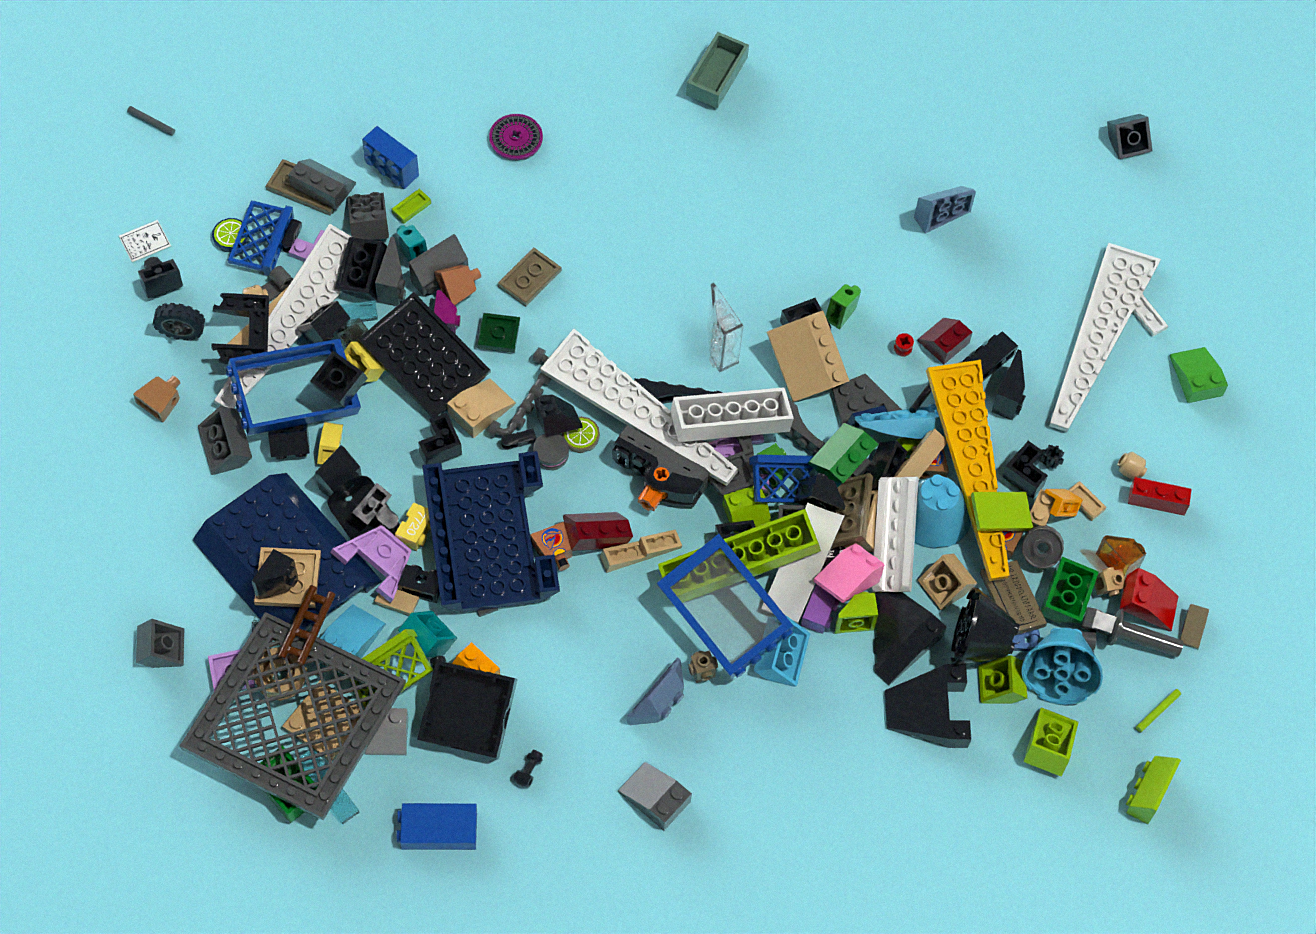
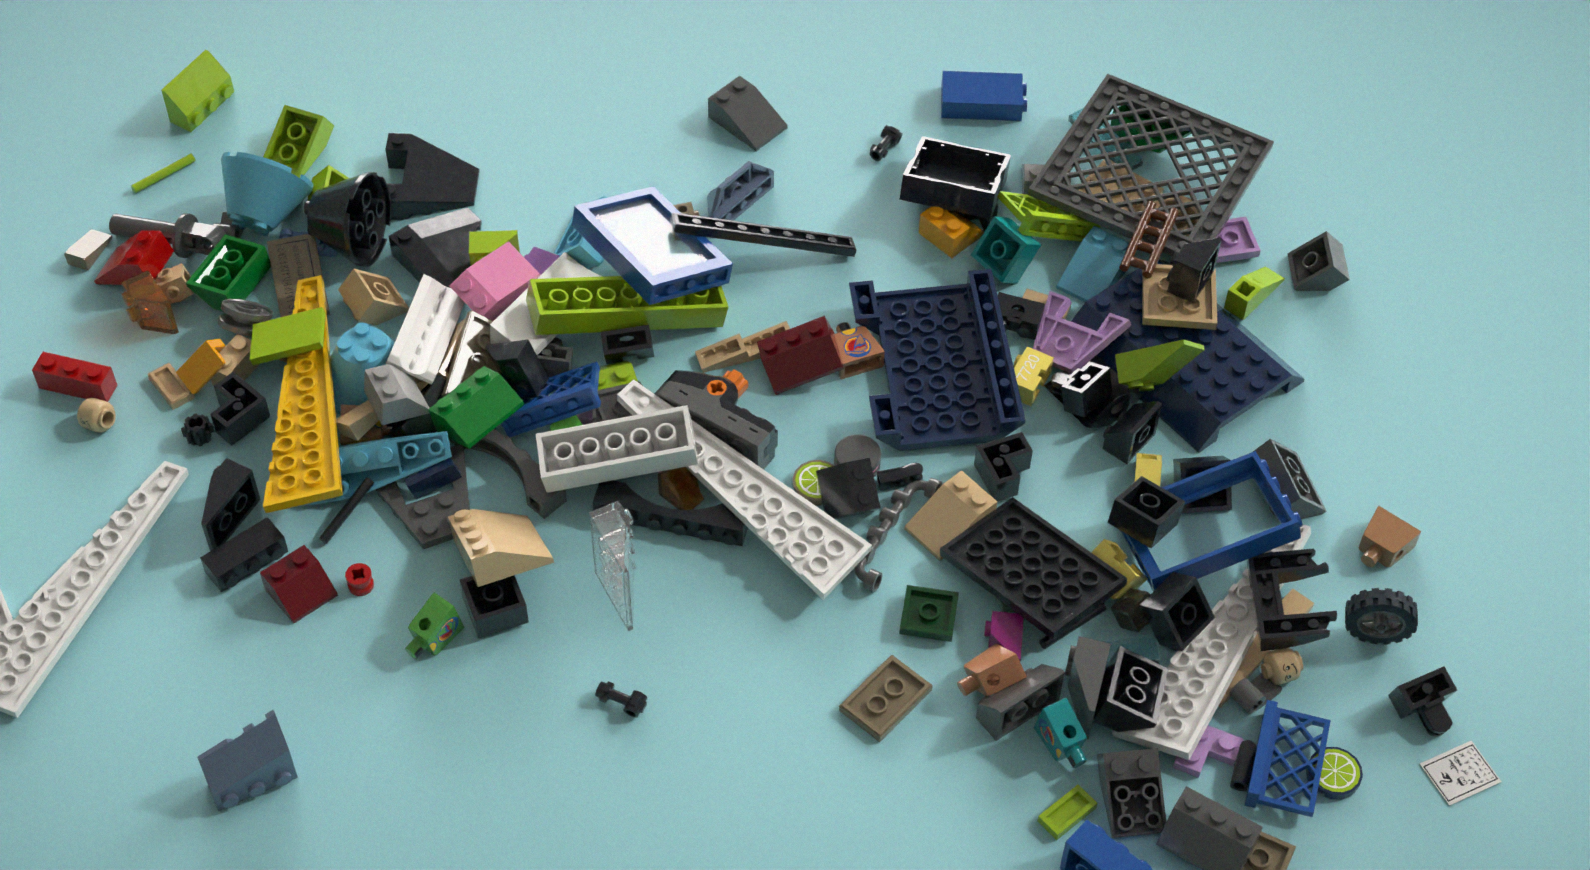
camera: 175 degrees left, 10 degrees down
none -> light grey slope [364,364,429,425]
none -> black bar [595,681,647,718]
none -> black tile [670,212,857,257]
none -> lime slope [1115,339,1204,392]
none -> lime slope [1224,266,1285,320]

